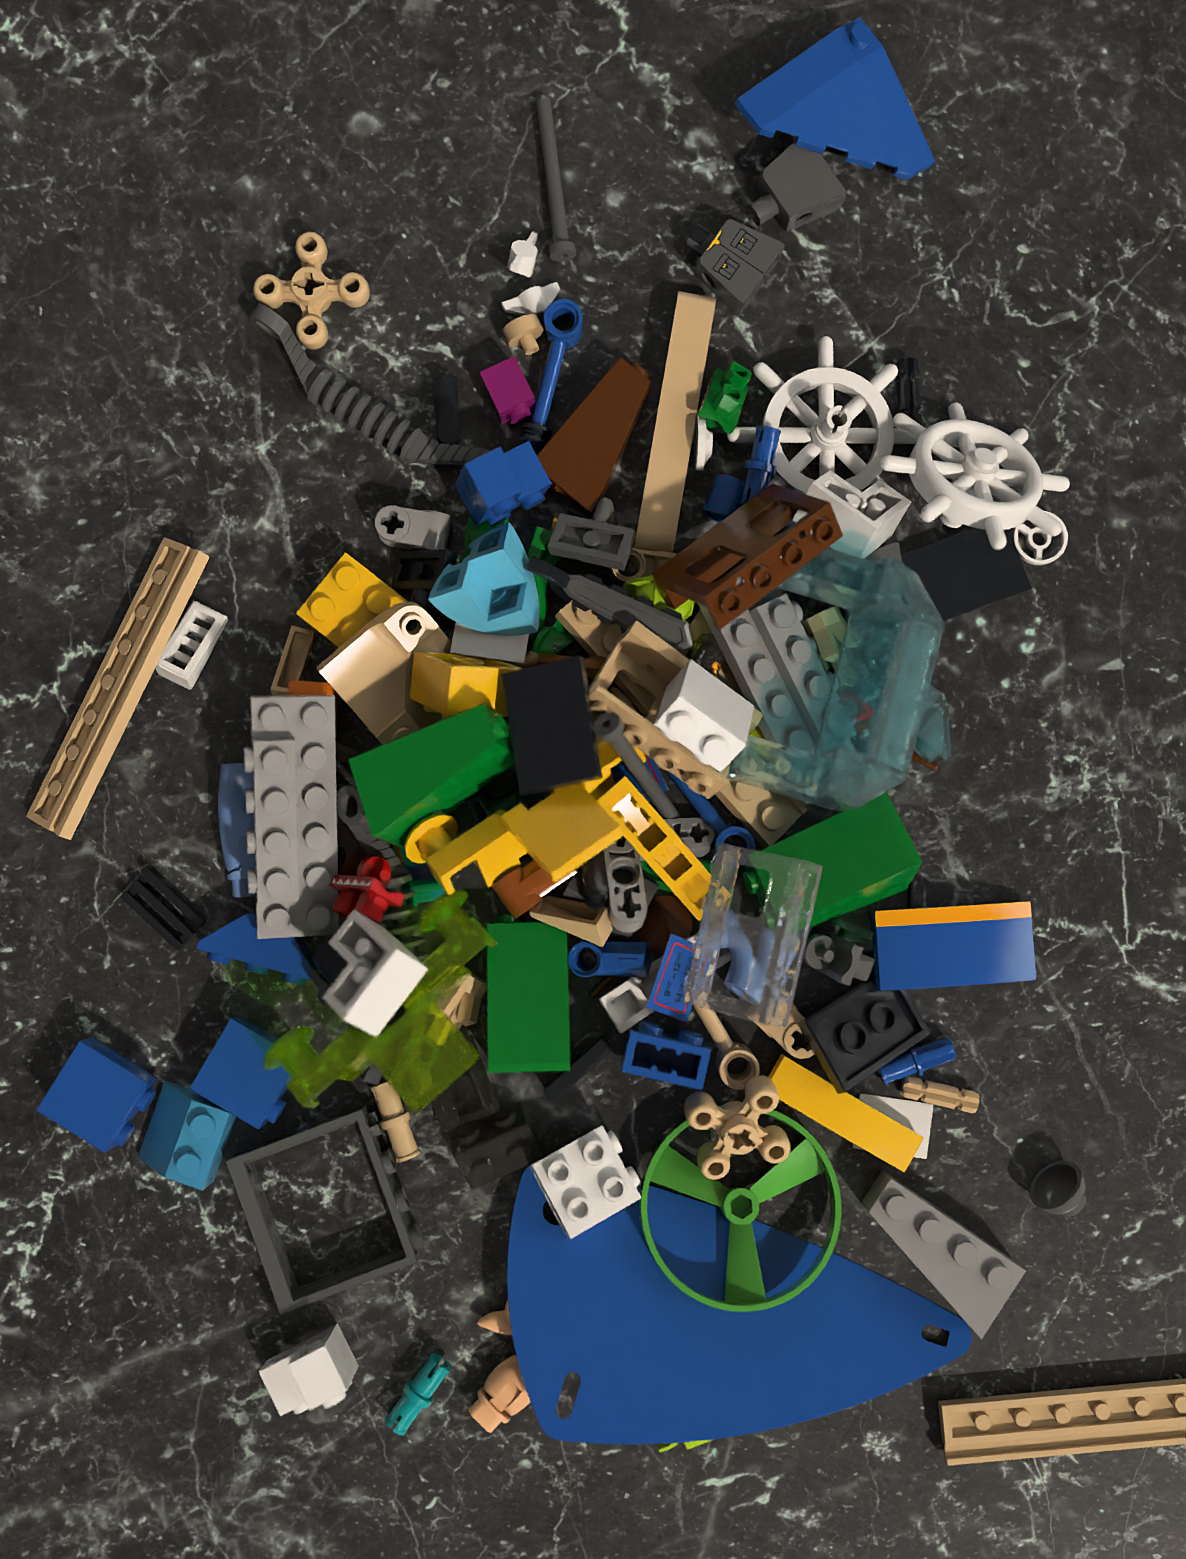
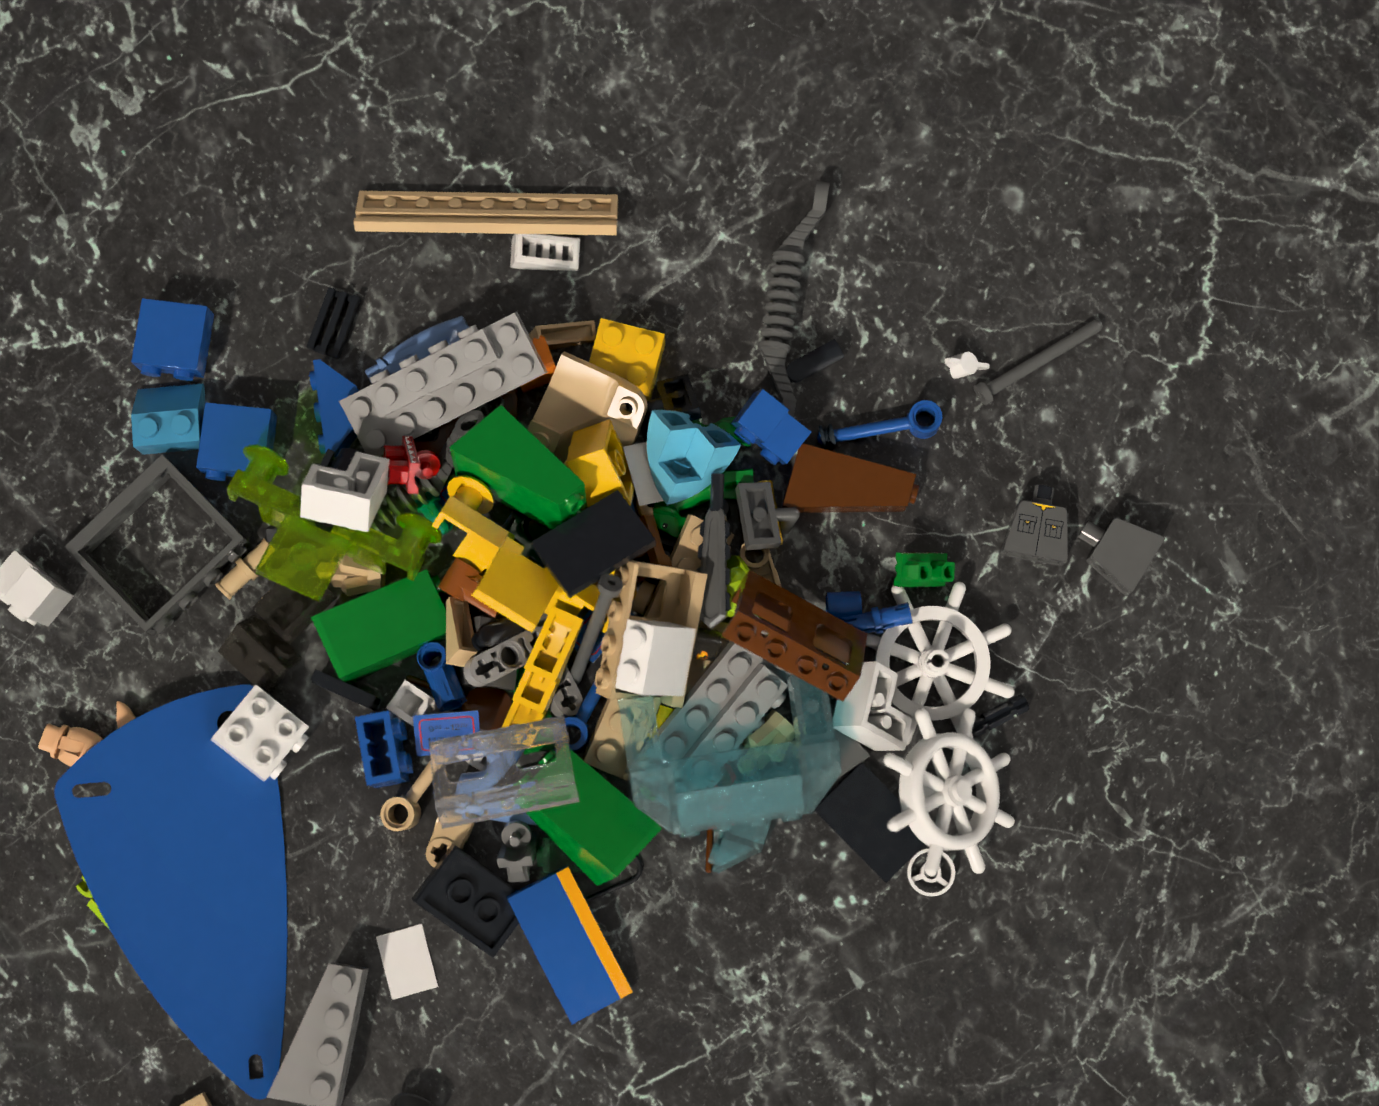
camera: 70 degrees right, 5 degrees down
tan gear [253,232,370,350] -> none
light grey piece [375,506,452,551] -> none
teal pin [384,1353,452,1436] -> none
magenta brick [479,356,535,425] -> none
white piece [502,282,560,321] -> none
tan tile [503,314,544,355] -> none
tan beam [634,291,716,553] -> none
bright green piece [639,1105,841,1312] -> none
tan gear [684,1075,790,1180] -> none
white piece [694,415,713,471] -> none
blue slope [734,18,935,180] -> none
yellow slope [768,1054,924,1173] -> none
blue axle [877,1038,956,1085] -> none
tan axle [900,1076,979,1113] -> none

